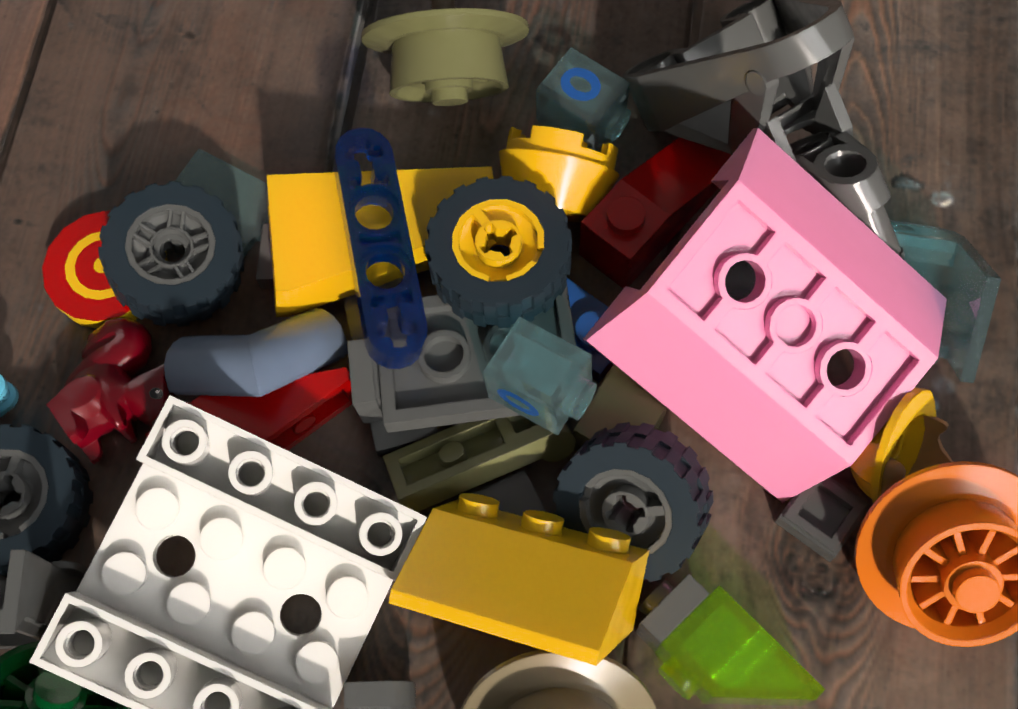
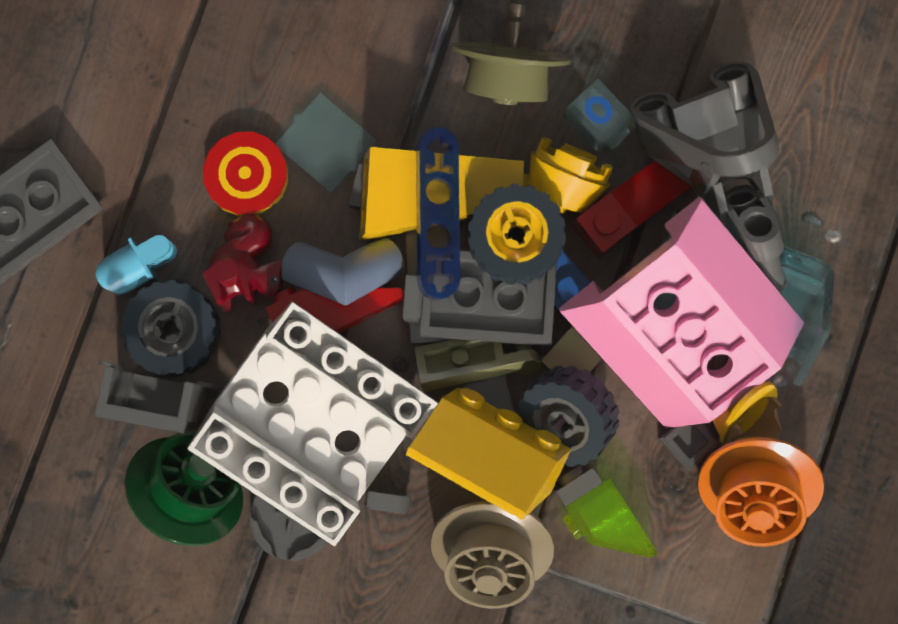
camera: 10 degrees right, 15 degrees up
black wheel [98,181,244,327] -> none
clear light blue brick [483,316,597,435] -> none

